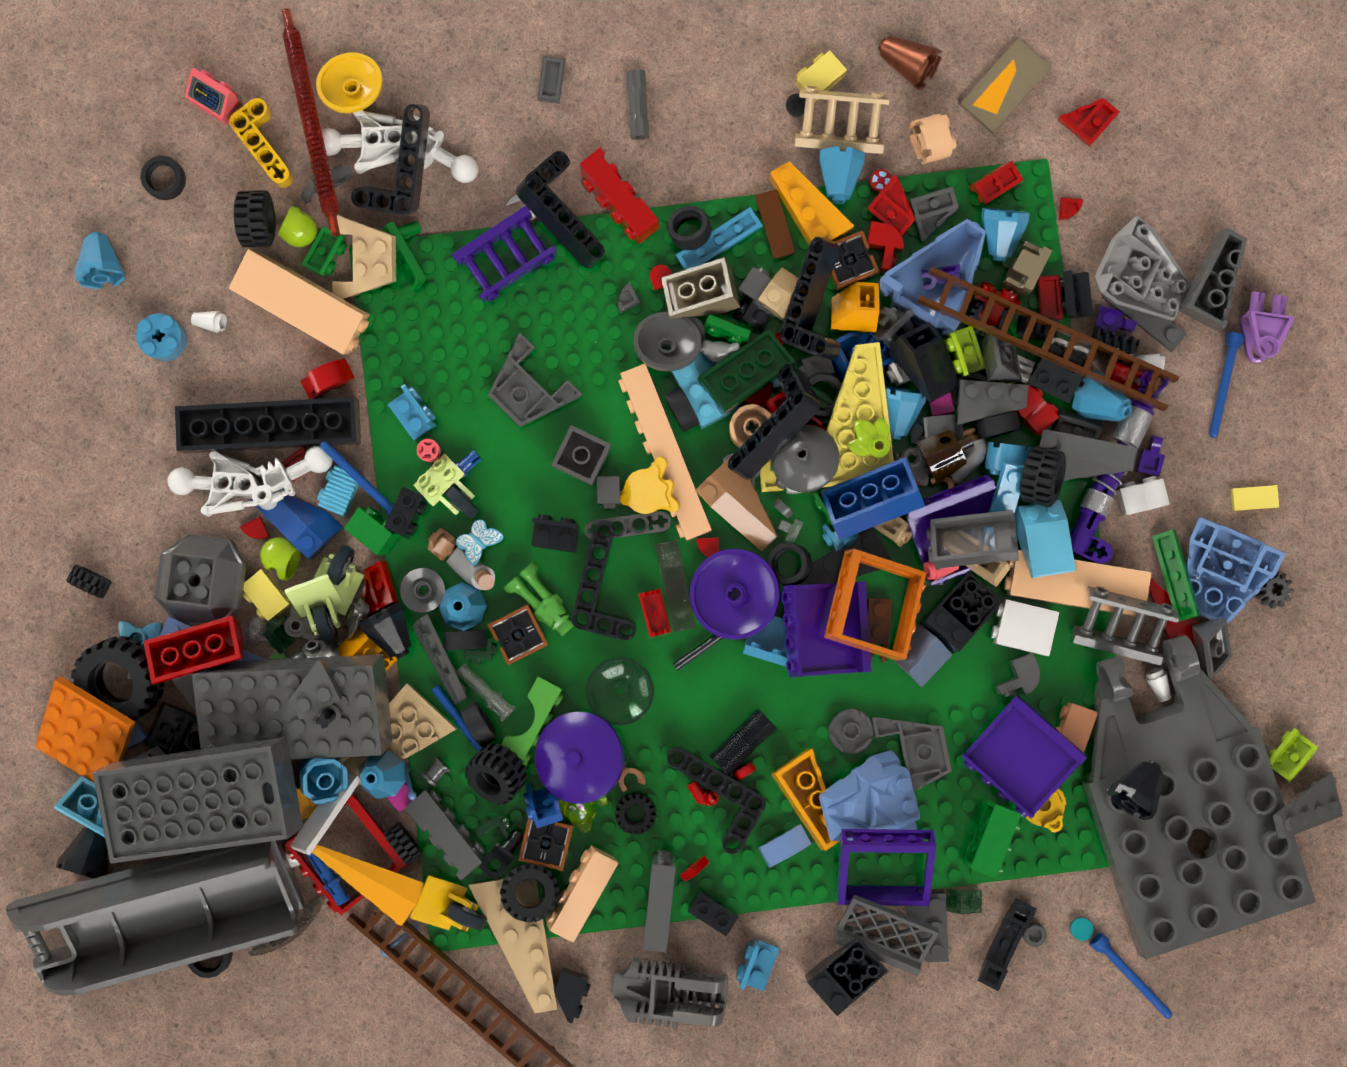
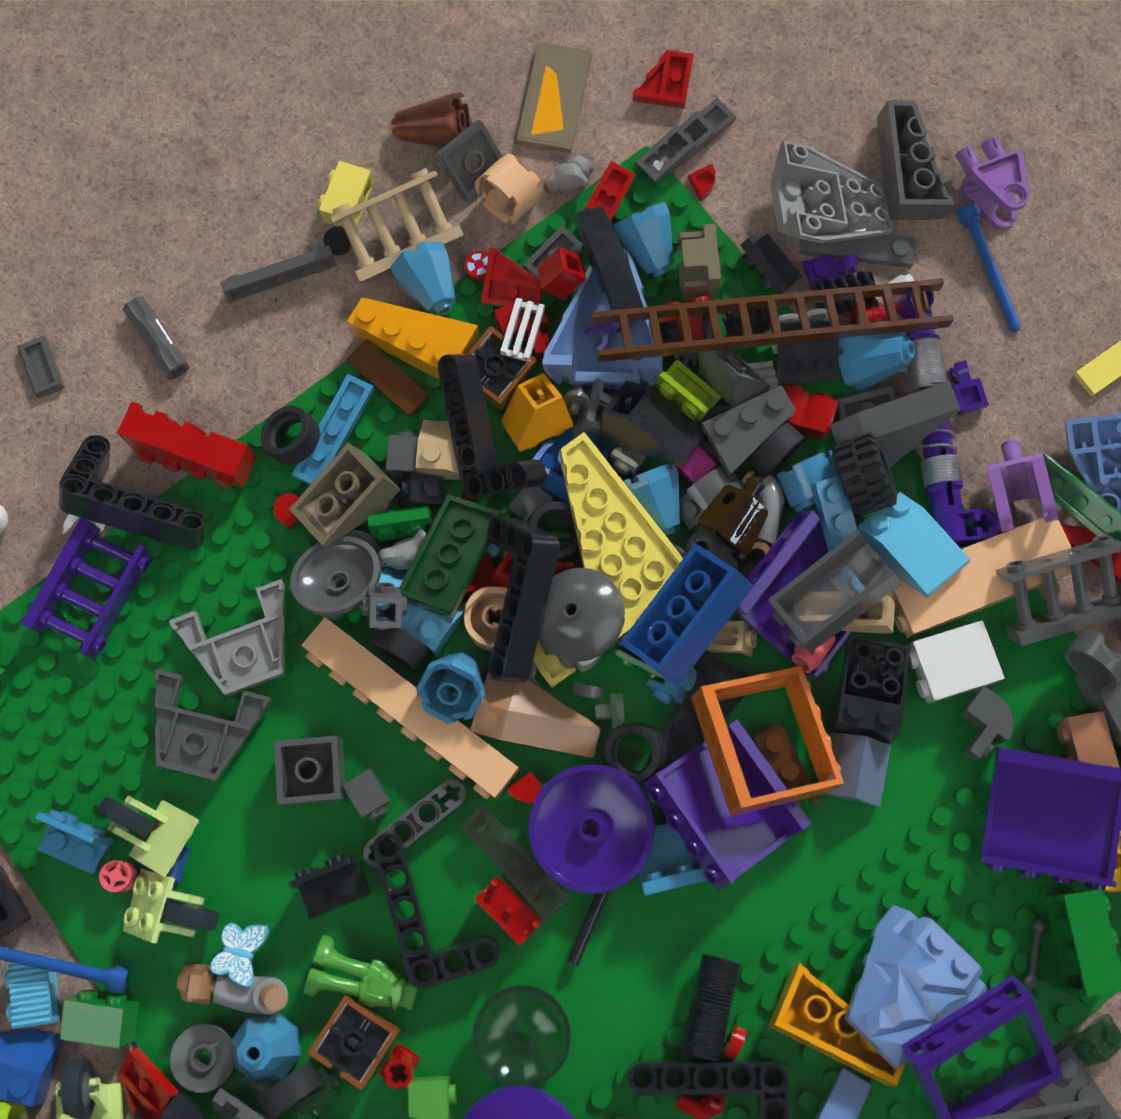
camera: 30 degrees left, 10 degrees down
black bracket [384,487,428,540] -> none
dark grey tile [618,283,640,313] -> none
yellow tile [620,457,680,514] -> none
dark grey tile [828,709,874,754] -> none
lime plate [847,418,891,458] -> none
dark grey wing [871,717,952,791] -> none
red tile [1036,275,1064,320] -> none
white brick [1116,476,1170,516] -> none
none -> yellowish green plate [97,796,199,877]
none -> light grey wing [169,579,285,697]
none -> dark grey plate [220,245,337,303]
none -> dark grey brick [361,582,407,630]
none -> red piece [379,1043,421,1090]
none -> dark azure cone [416,651,485,724]
none -> dark grey tile [435,120,503,202]
none -> white tile [500,298,545,362]
none -> red brick [538,247,586,299]
none -> light grey animal [545,155,593,193]
none -> black slope [575,206,643,310]
none -> dark grey slope [636,98,736,183]
none -> medium lavender piece [986,439,1058,532]
none -> dark grey hinge [1023,920,1046,988]

